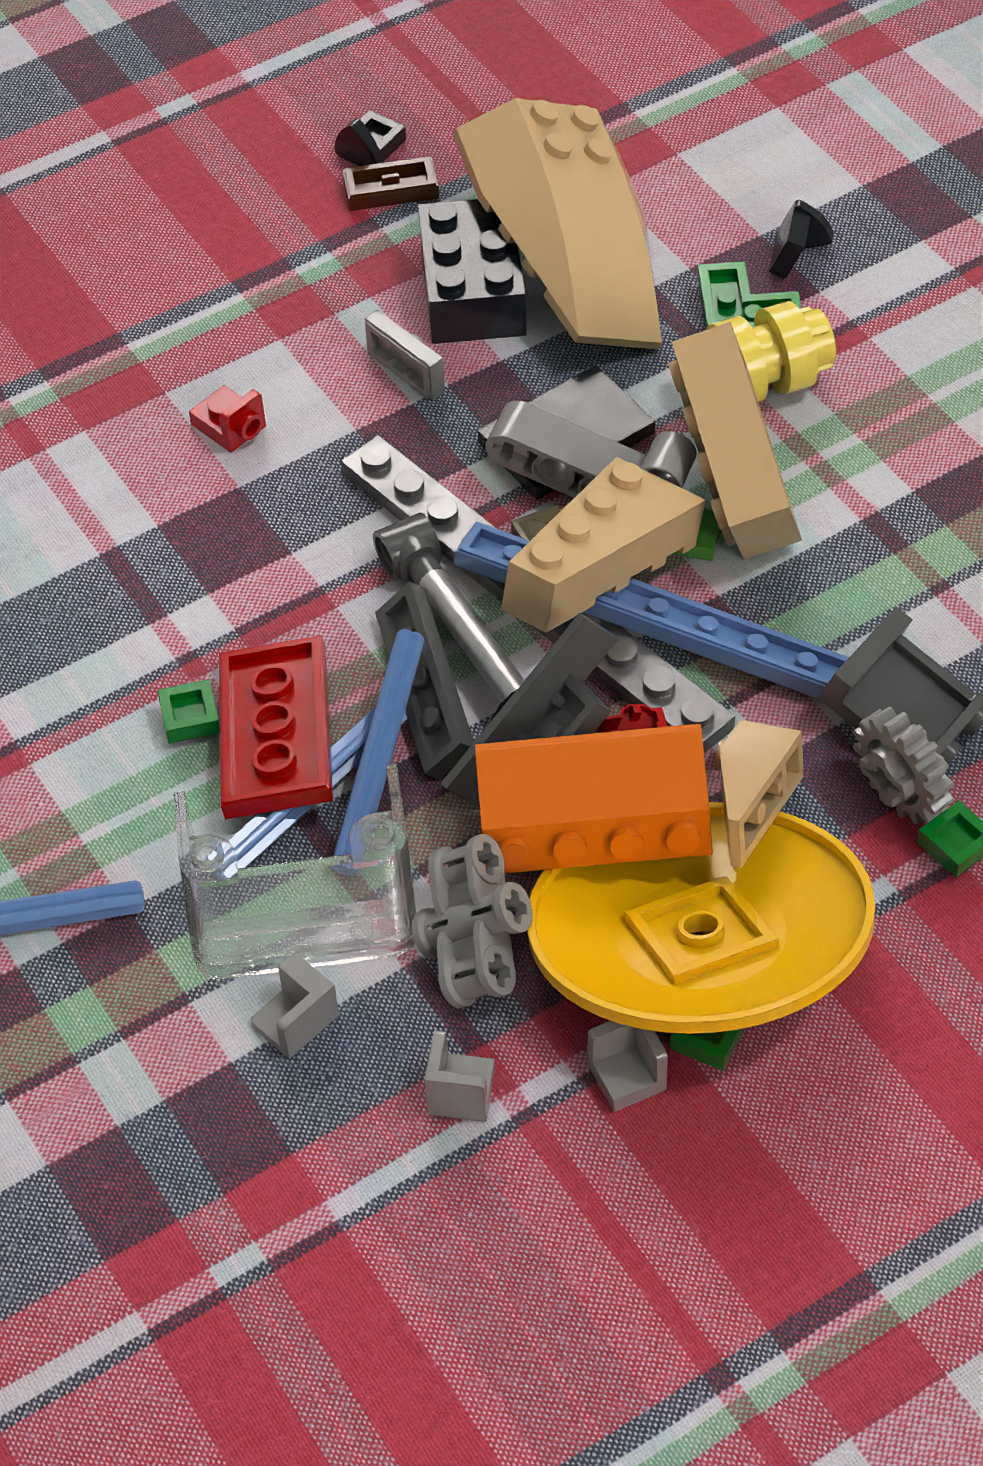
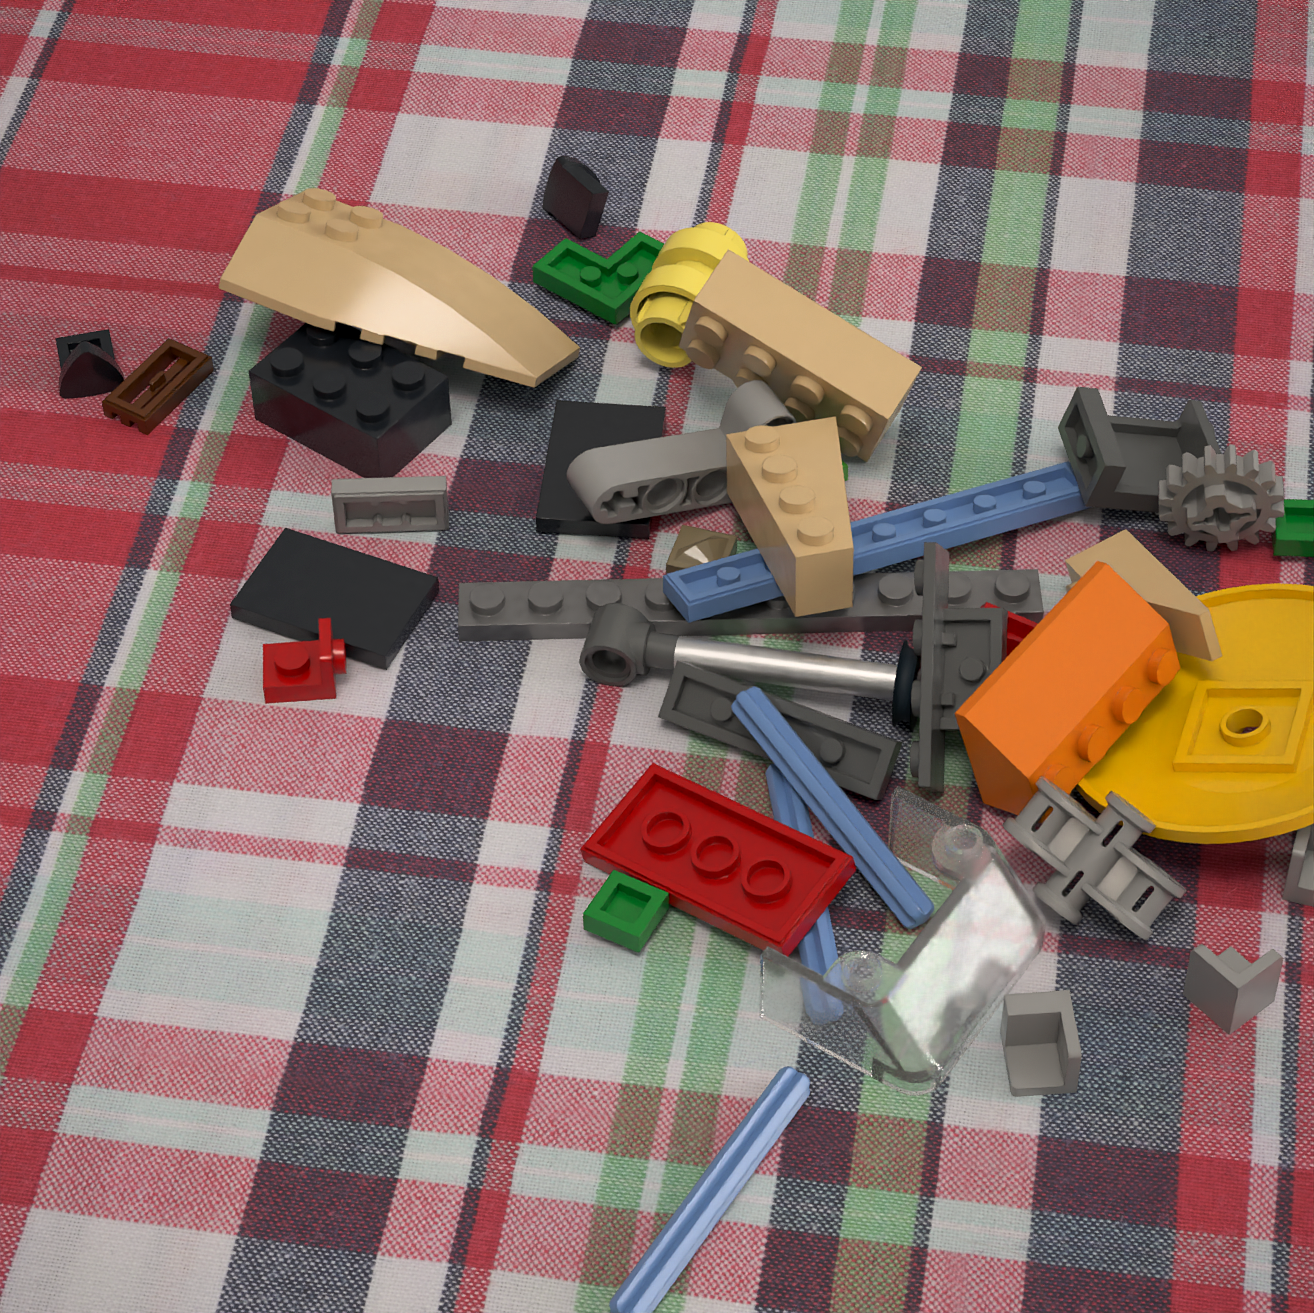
camera: 50 degrees left, 5 degrees down
none -> black tile [230,528,439,670]

